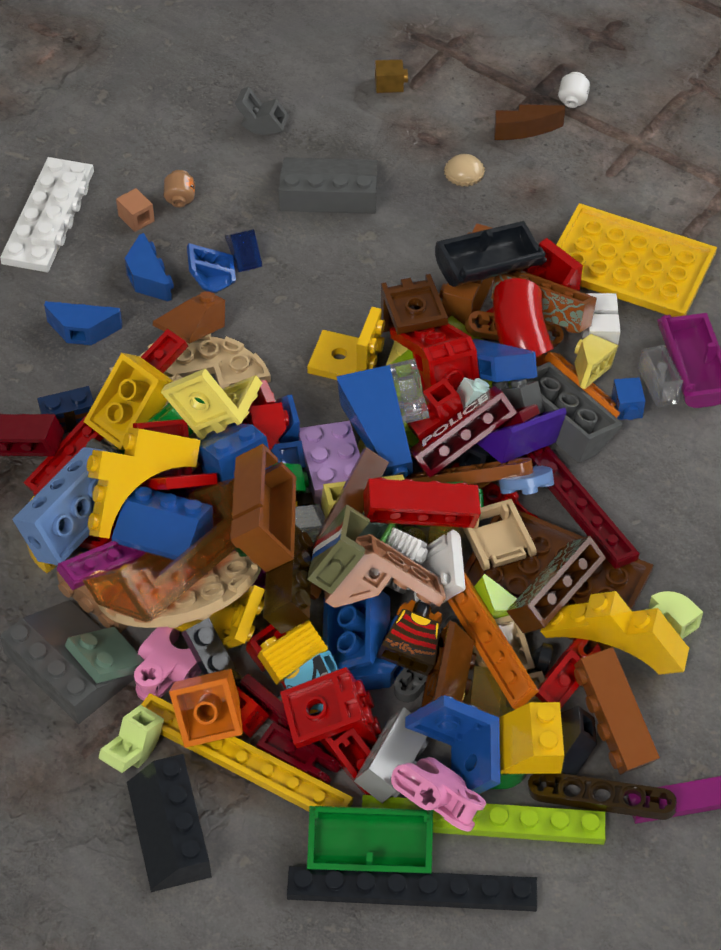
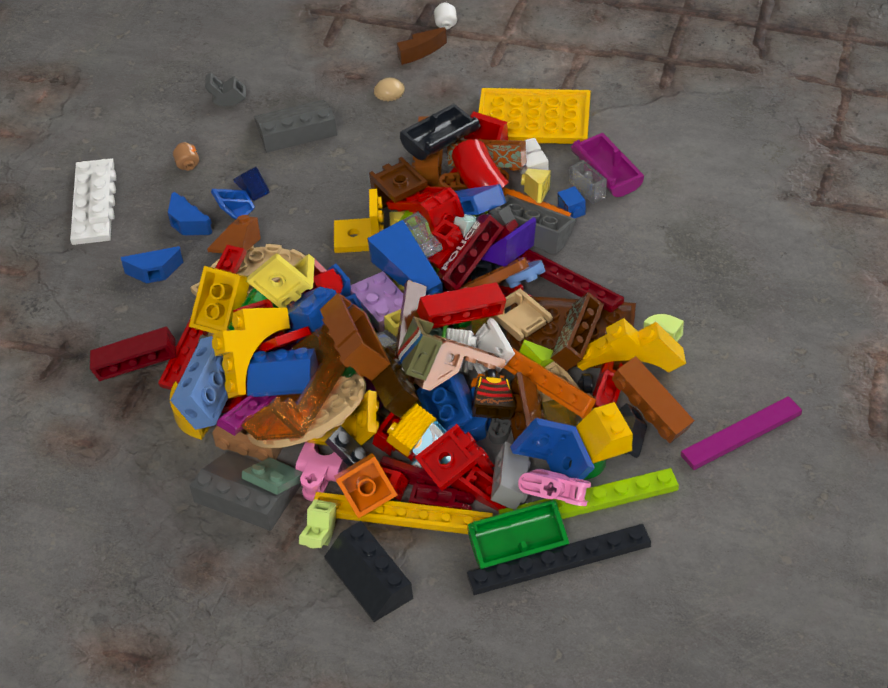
camera: 15 degrees left, 5 degrees down
dark blue brick [37,386,94,433] -> none
nougat brick [116,188,155,232] -> none
pearl gold brick [375,59,408,93] -> none
dark brown beam [528,774,677,820] -> none

